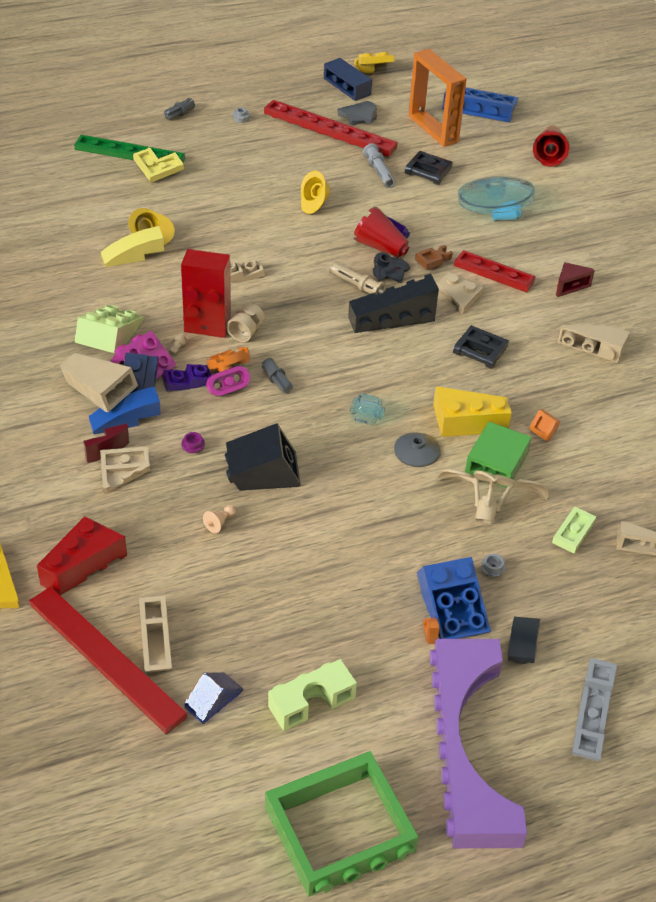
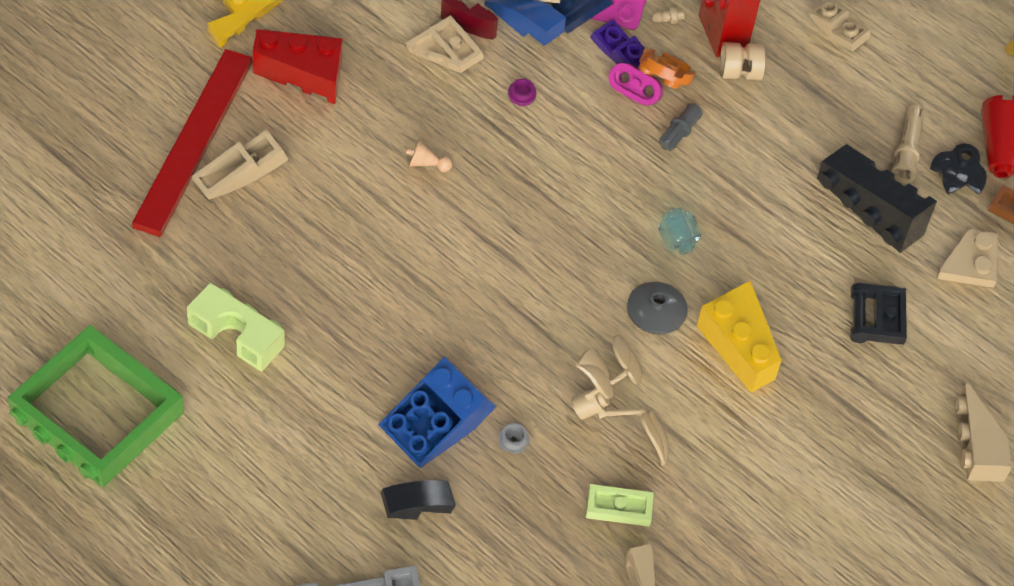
camera: 60 degrees right, 10 degrees up
clear blue slope [184,672,243,724] -> none
black slope [225,423,301,491] -> none
orange tile [423,617,439,644] -> none
medium lavender arch [429,639,527,849] -> none
bright green brick [465,421,531,488] -> none
orange tile [529,409,561,441] -> none

